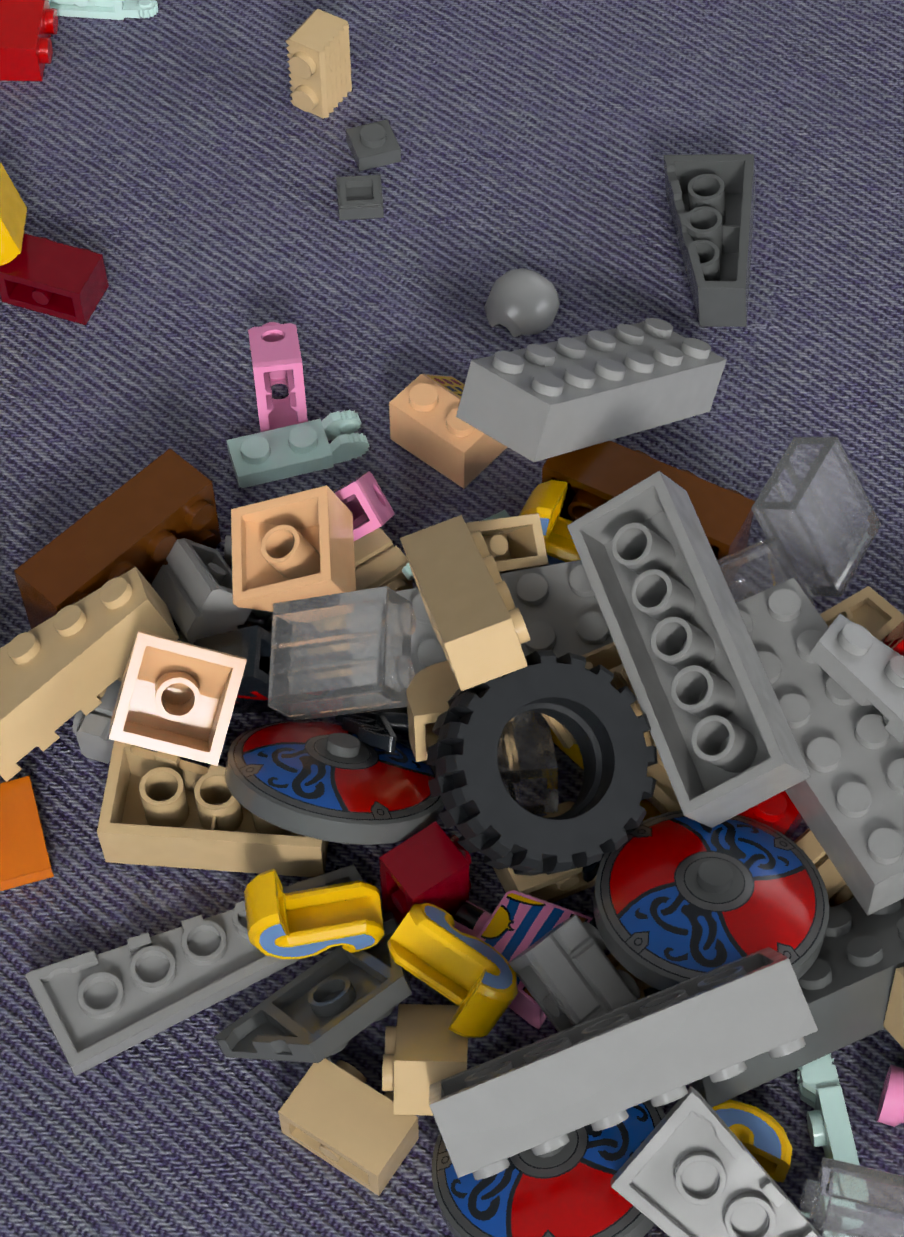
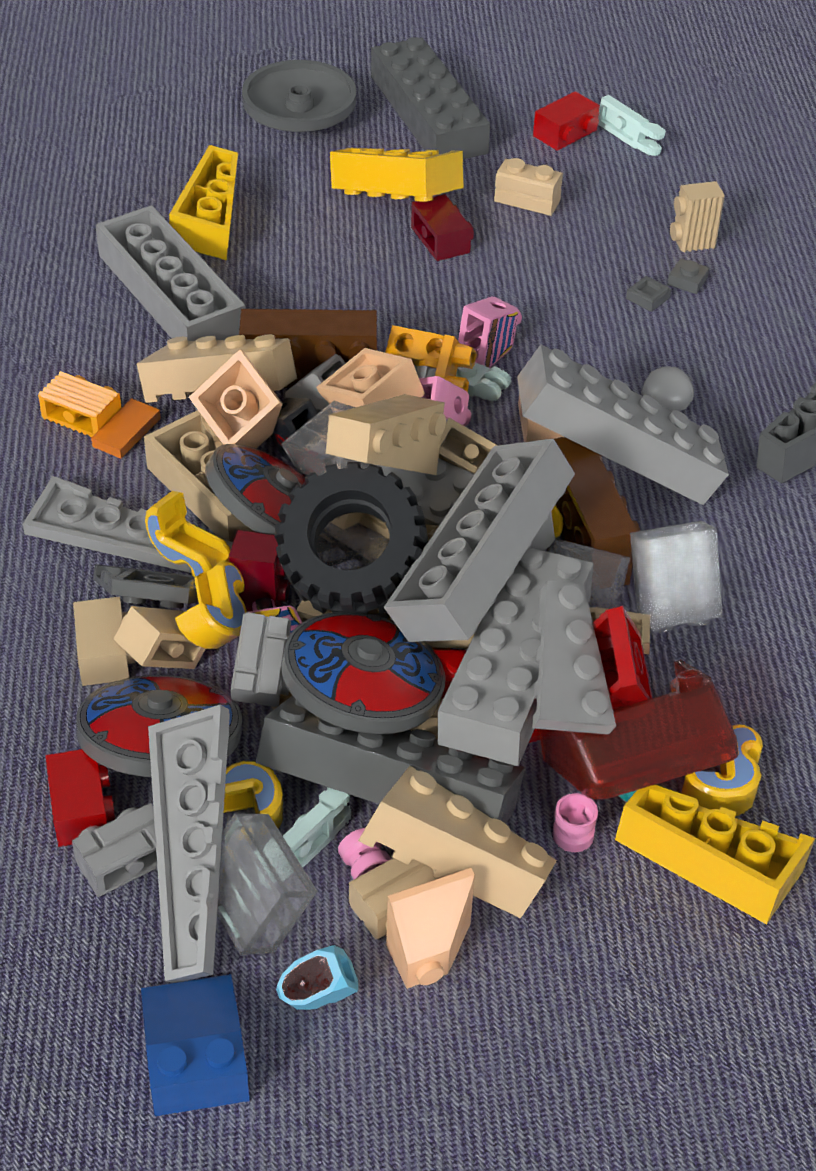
camera: 45 degrees right, 10 degrees down
light grey brick [429,947,818,1180] -> none
none -> light orange hips [385,325,477,392]
none -> tan brick [494,158,563,216]

